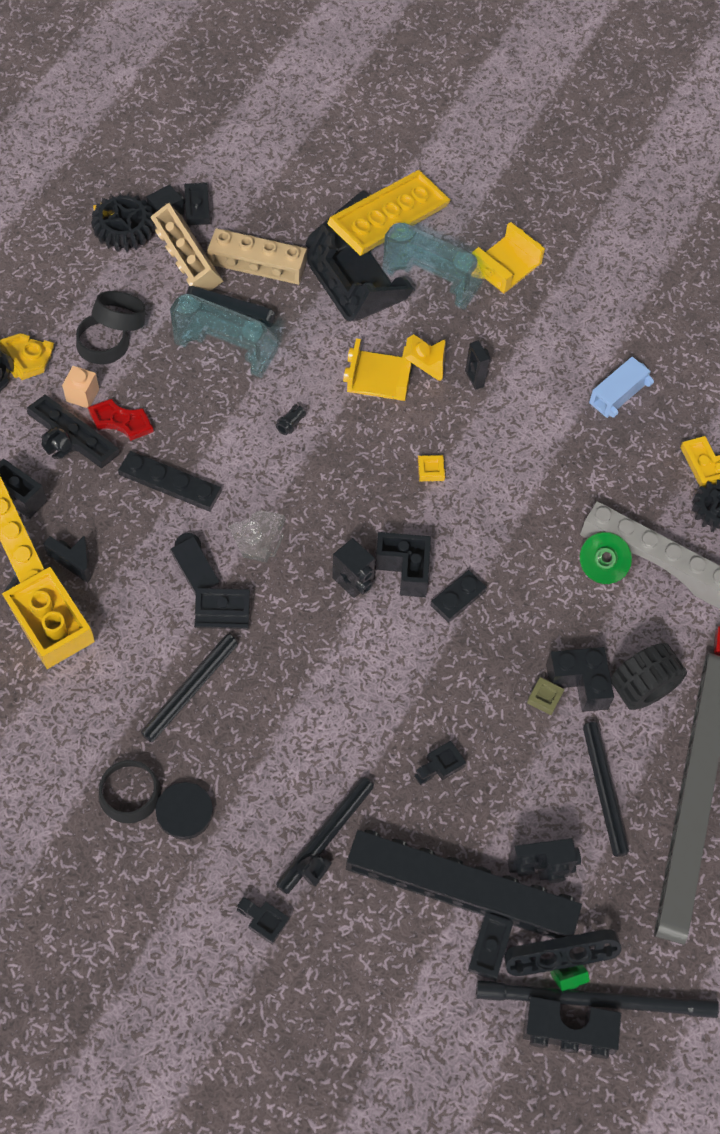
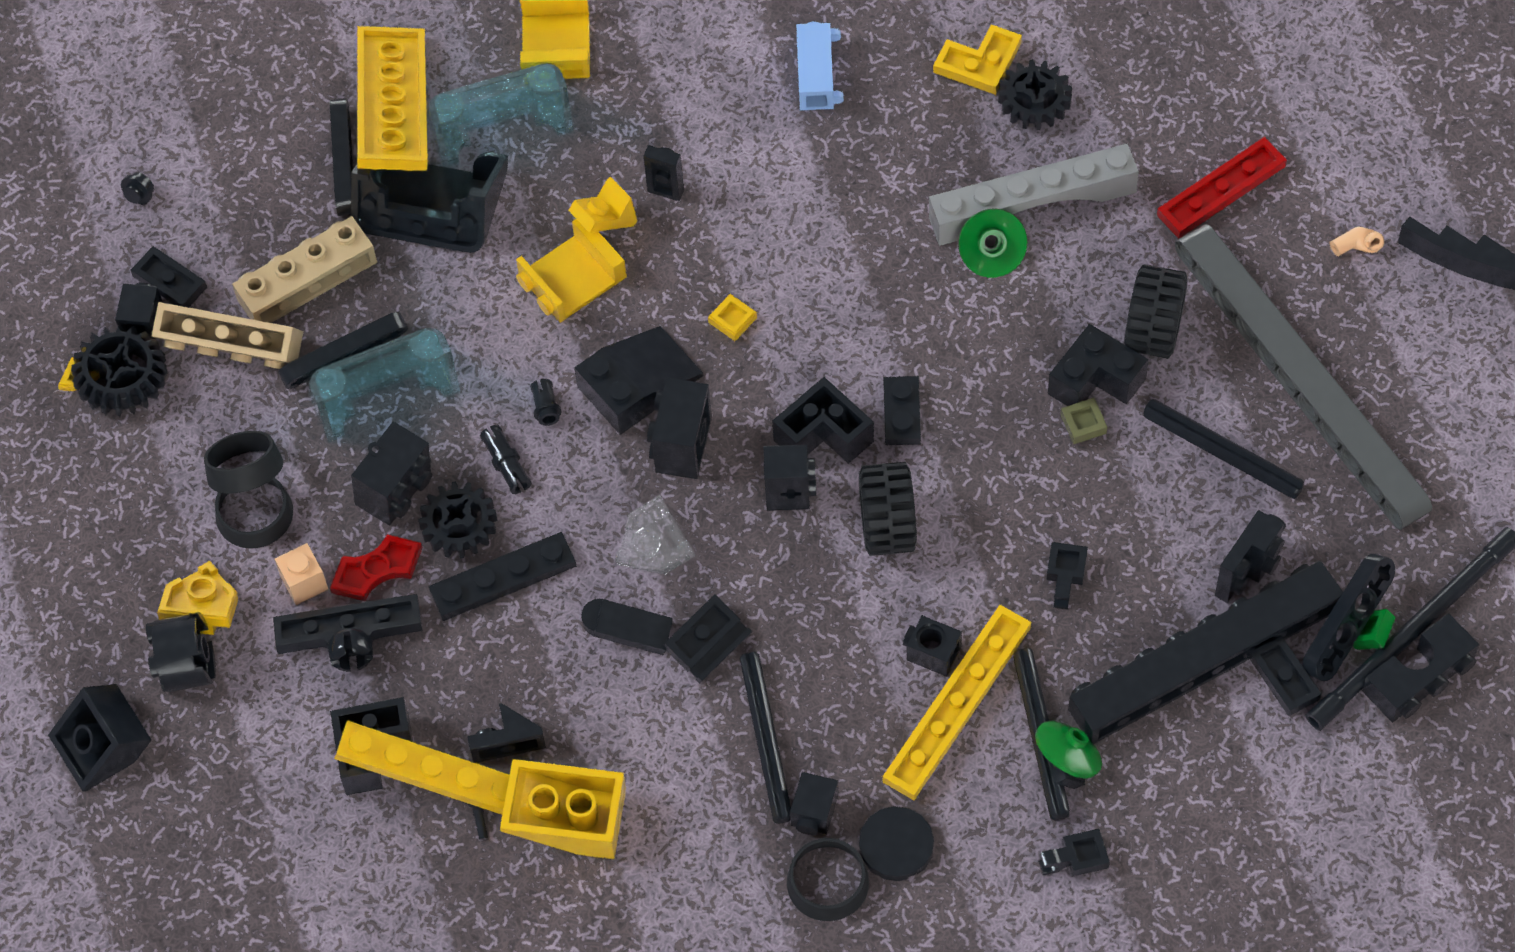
camera: 40 degrees left, 0 degrees up
none -> black plate [121,172,154,205]
none -> black brick [351,421,432,526]
none -> black gear [418,481,498,558]
none -> black pin [480,425,532,495]
none -> black slope [574,326,704,435]
none -> black brick [647,377,712,479]
none -> black brick [790,772,839,835]
none -> black tyre [859,462,917,556]
none -> yellow plate [882,605,1031,801]
none -> black brick [903,615,962,677]
none -> green dish [1035,721,1102,778]

